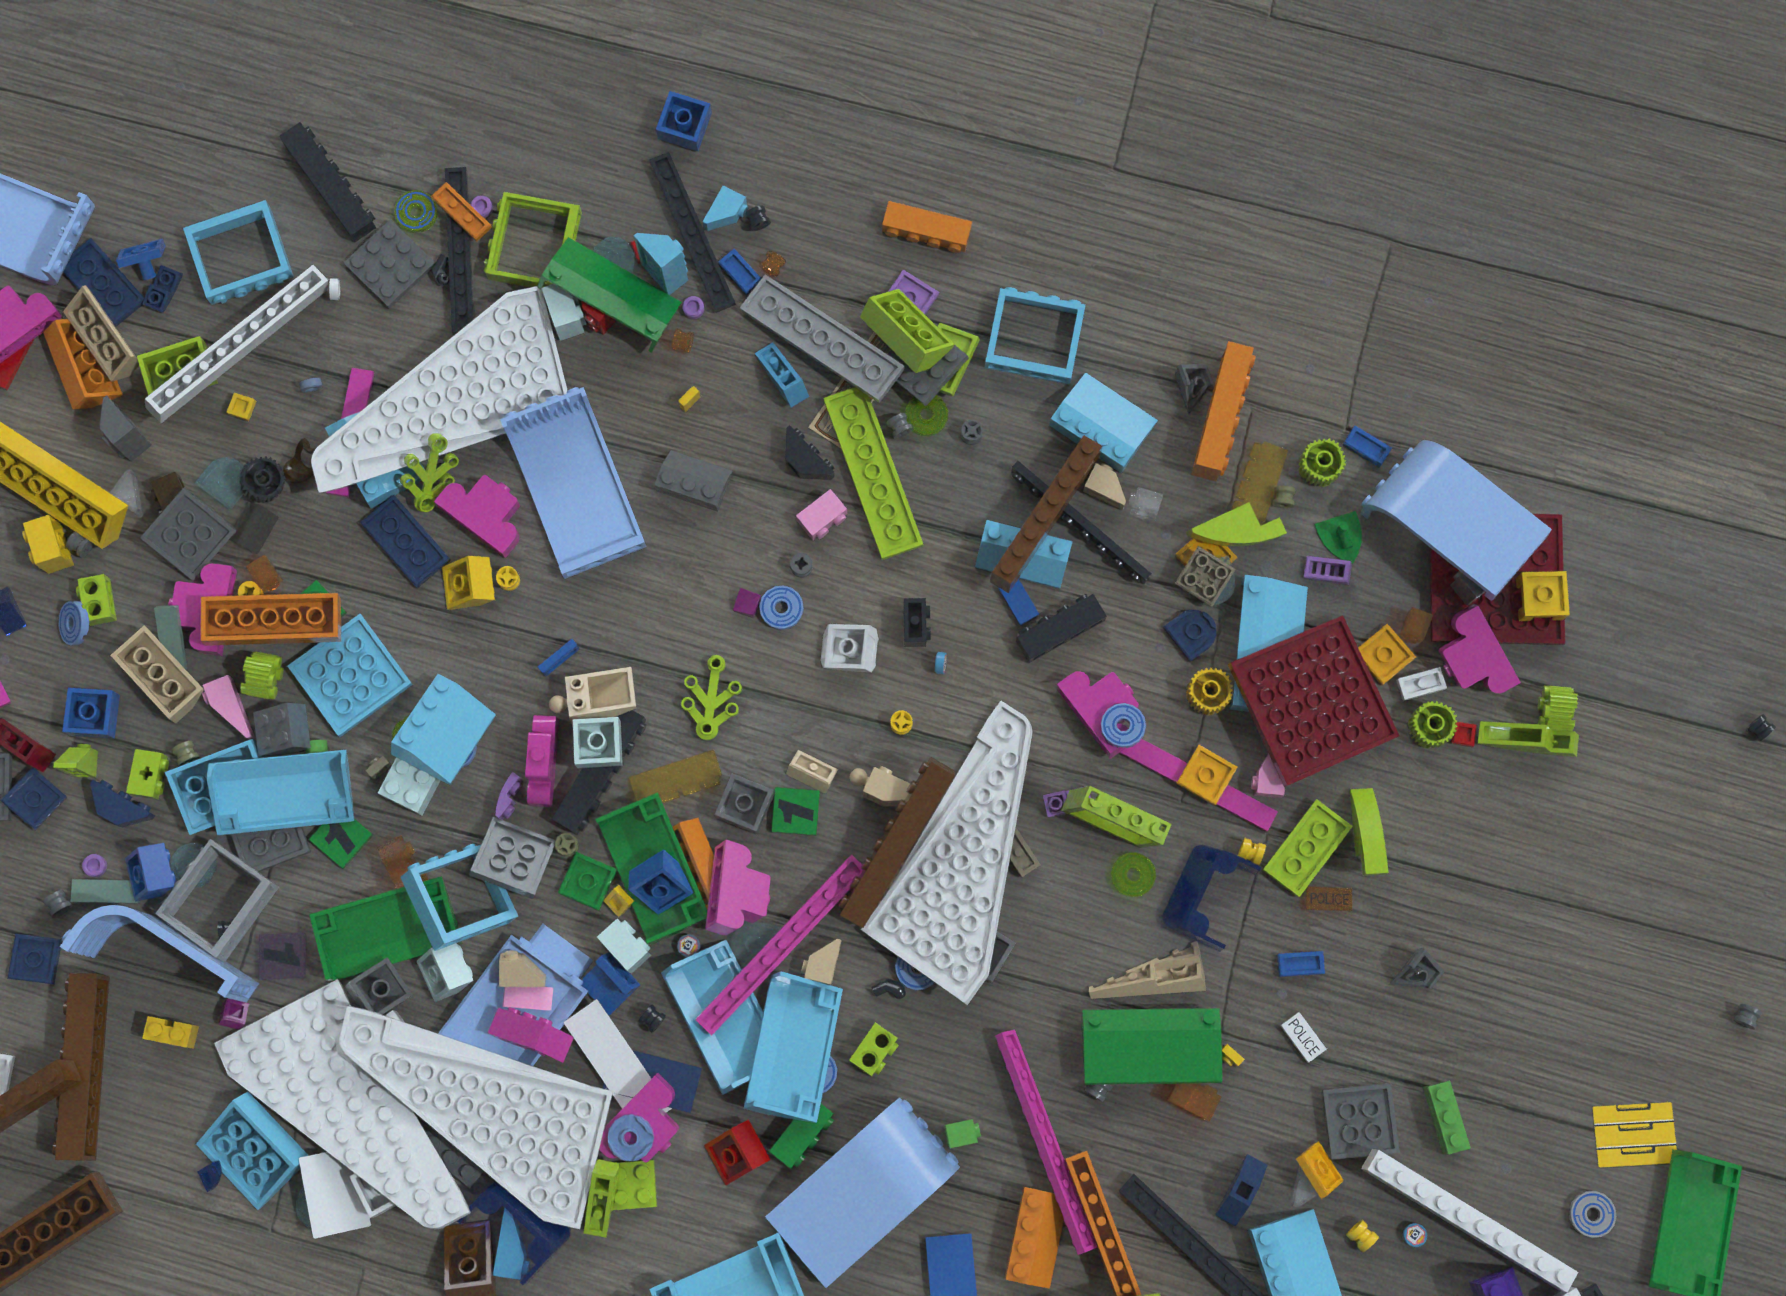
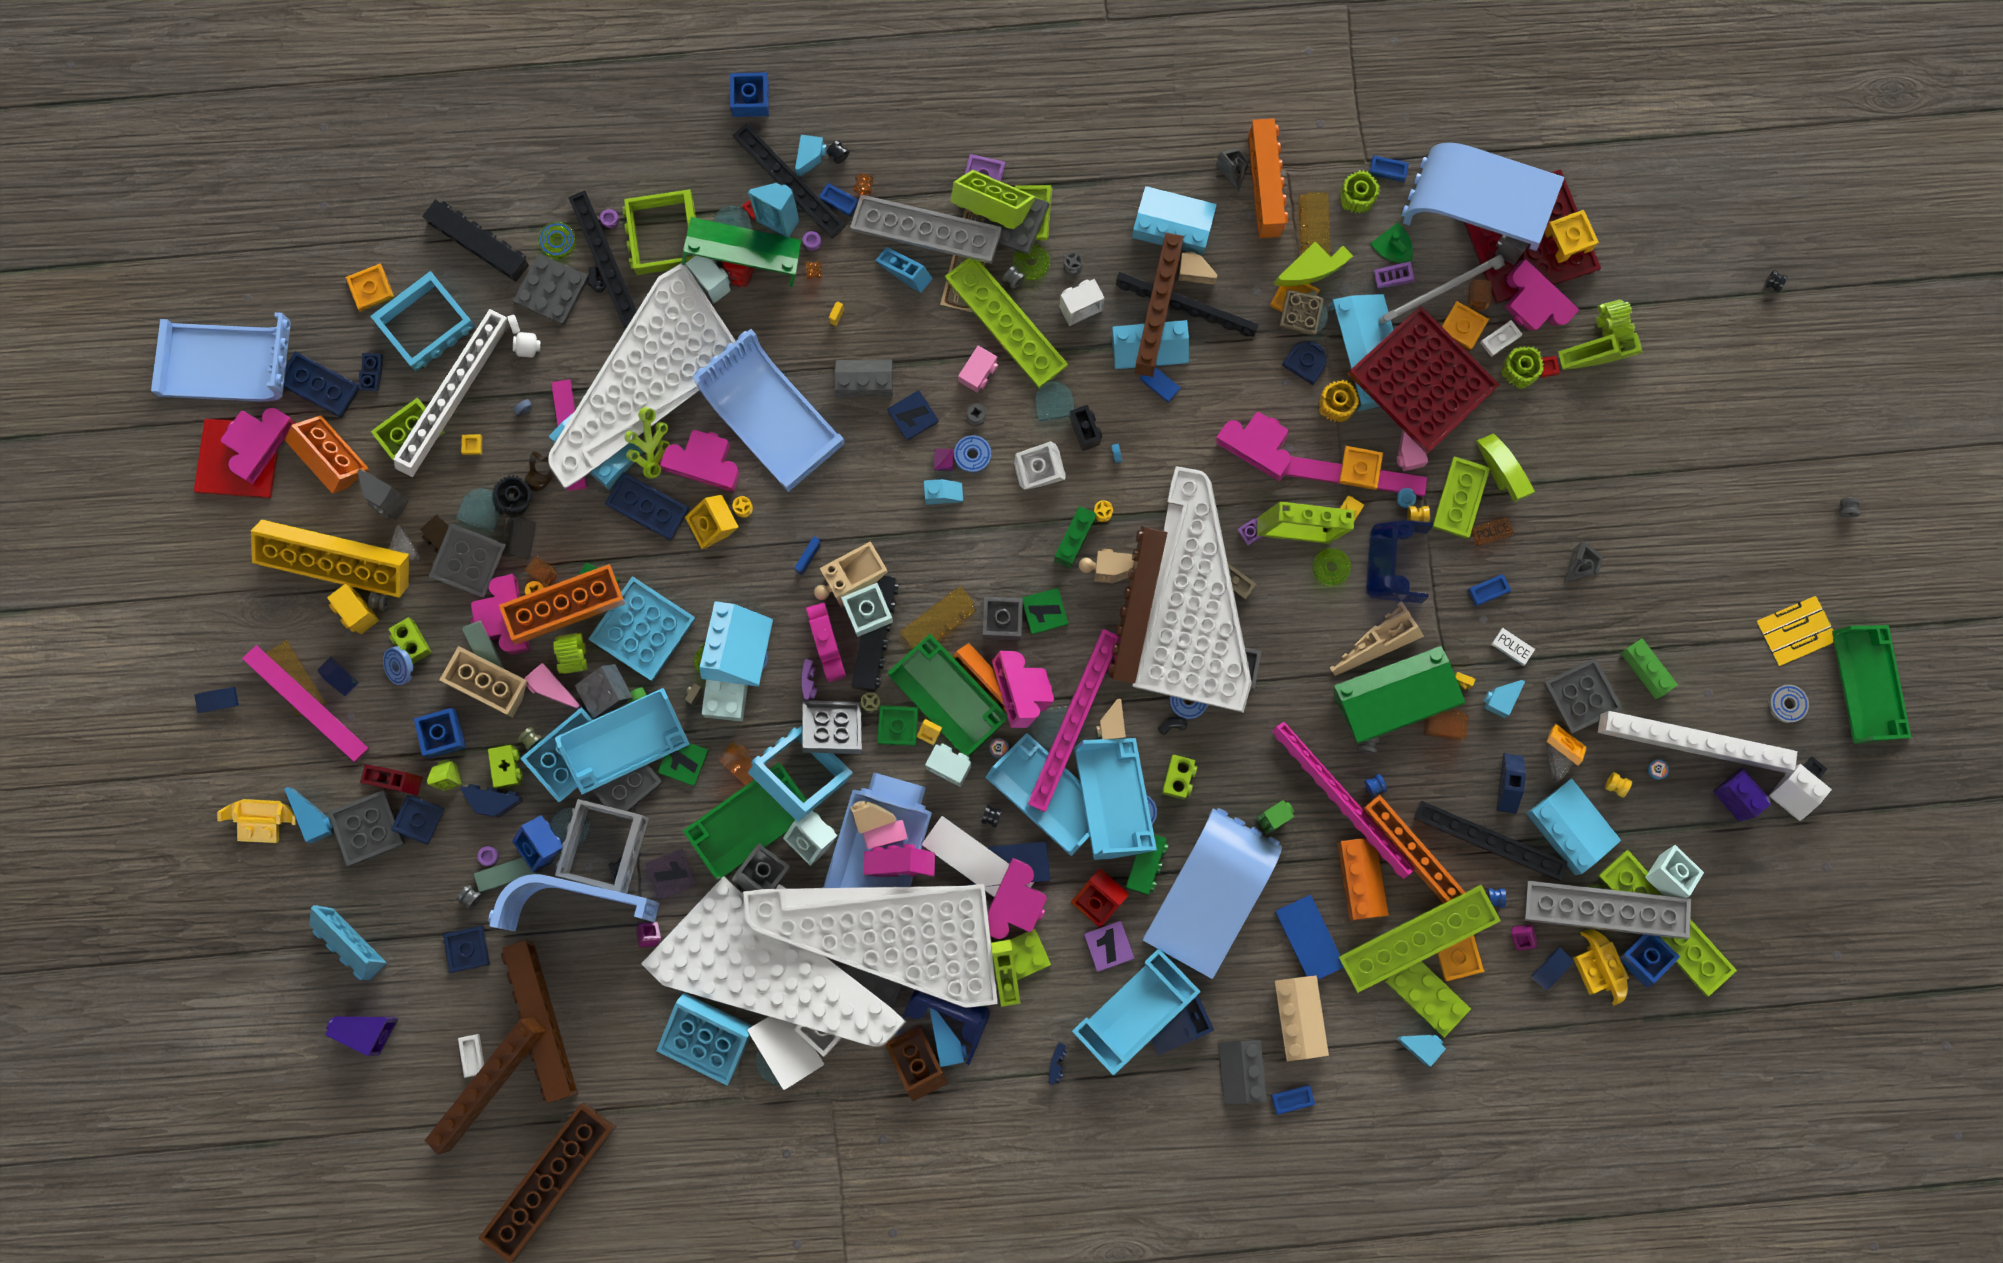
camera: 20 degrees left, 0 degrees up
tan slope [63,285,139,382] -> none
blue tile [116,238,166,280] -> none
yellow brick [142,1016,199,1049] -> none
clear blue tile [197,1160,222,1192] -> none
orange tile [431,182,492,242] -> none
blue bracket [581,952,640,1015] -> none
medium blue tile [608,1114,654,1161] -> none
blue slope [628,849,693,915] -> none
lime plant [681,655,742,740] -> none
black slope [785,425,835,480] -> none
tan slope [786,750,838,793] -> none
orange brick [882,201,972,253] -> none
medium azure window [985,287,1085,385] -> none
black brick [1016,594,1107,663] -> none
medium blue tile [1101,703,1146,748] -> none
clear brick [1128,487,1163,520] -> none
olive wheel [1273,486,1296,508] -> none
none -> light orange tile [345,264,395,312]
none -> white head [513,332,540,358]
none -> dark blue tile [887,390,939,441]
none -> medium azure slope [924,479,963,505]
none -> clear light blue tile [1035,381,1075,422]
none -> green brick [1054,506,1096,569]
none -> white brick [1060,279,1104,326]
none -> medium lavender tile [1084,921,1134,972]
none -> yellow plate [1340,495,1364,521]
none -> blue wheel [1364,774,1387,798]
none -> light grey hinge [1379,254,1505,324]
none -> dark azure tile [1396,488,1416,508]
none -> medium azure slope [1484,680,1525,718]

